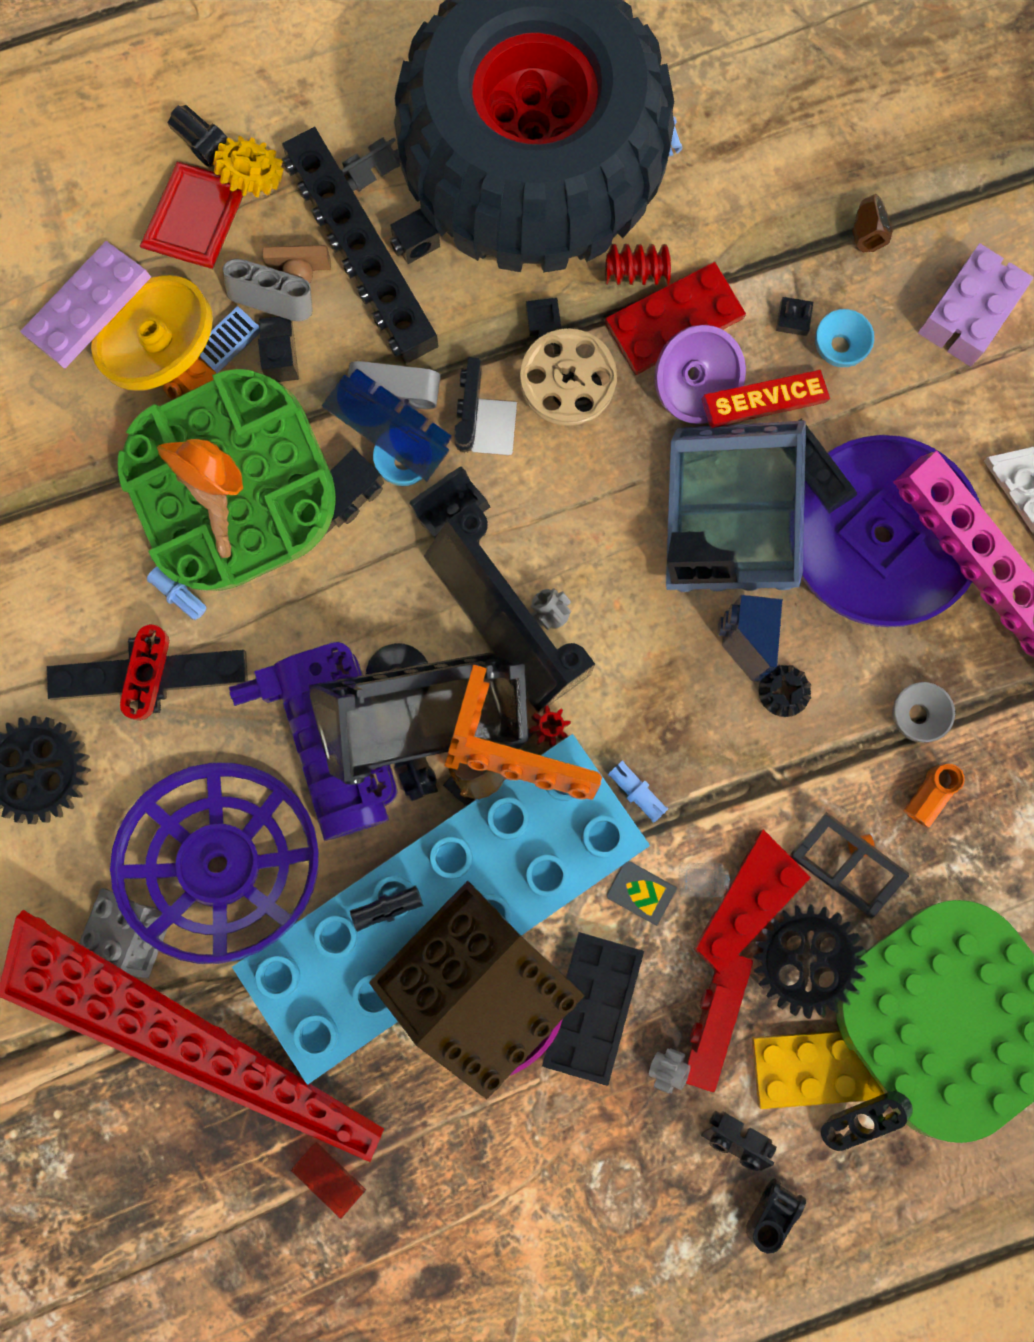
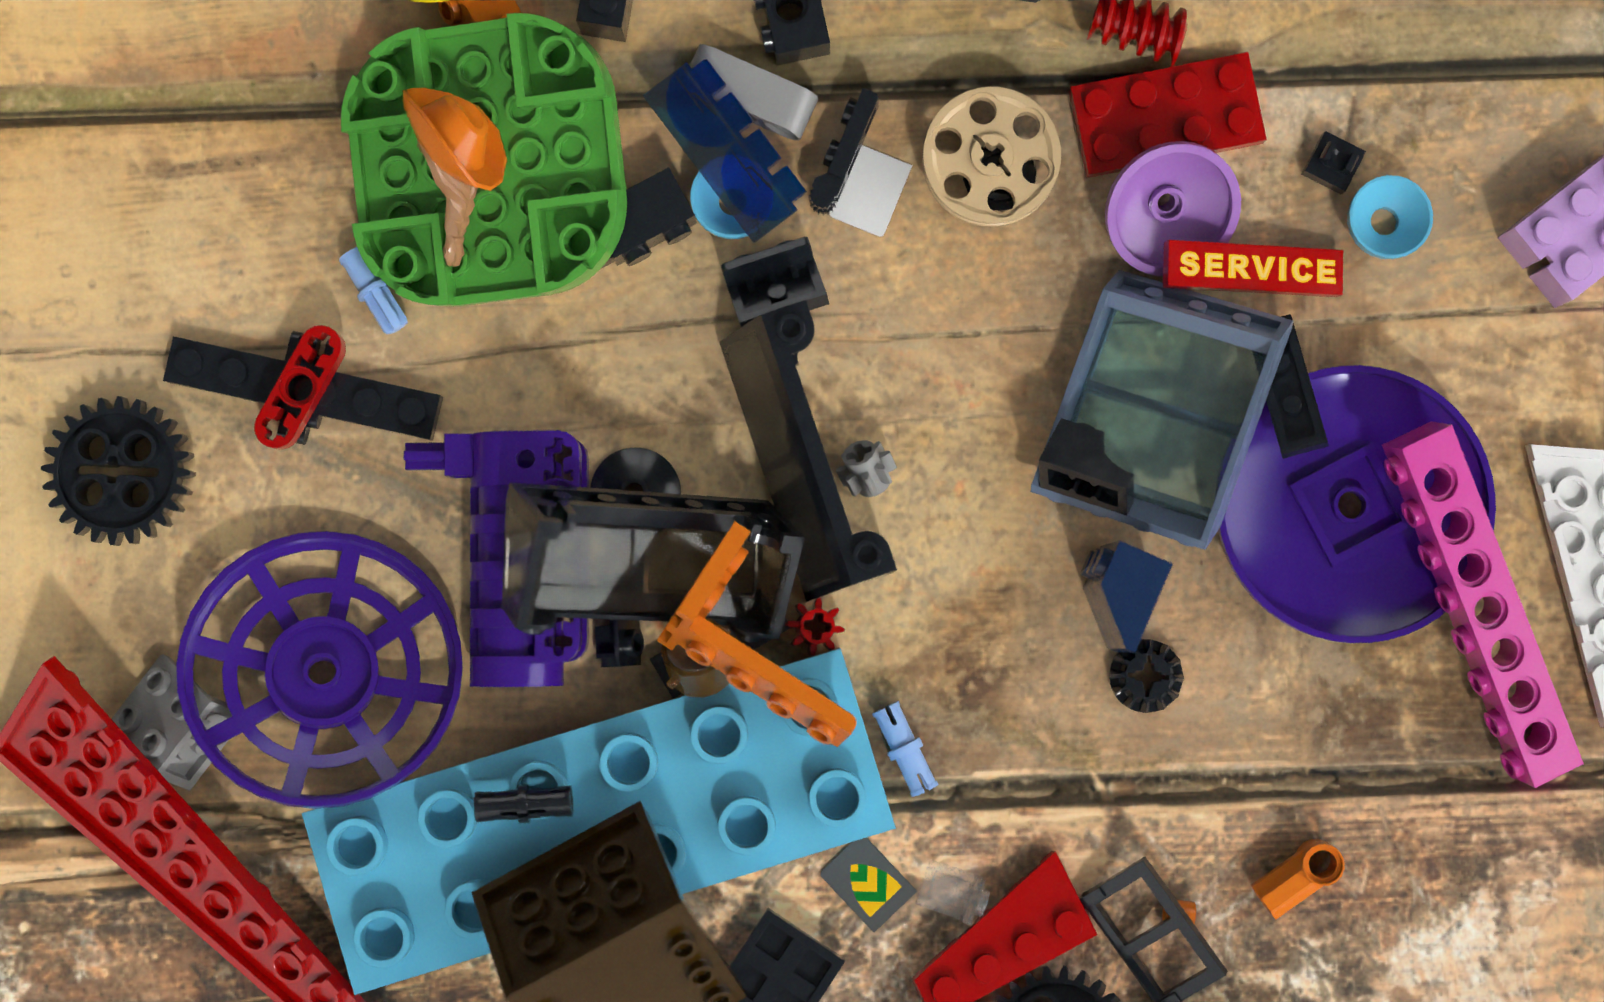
camera: 20 degrees right, 5 degrees up
black plate [526,298,561,354] -> none
reddish brown rock [852,194,893,253] -> none
light grey piece [892,682,955,743] -> none

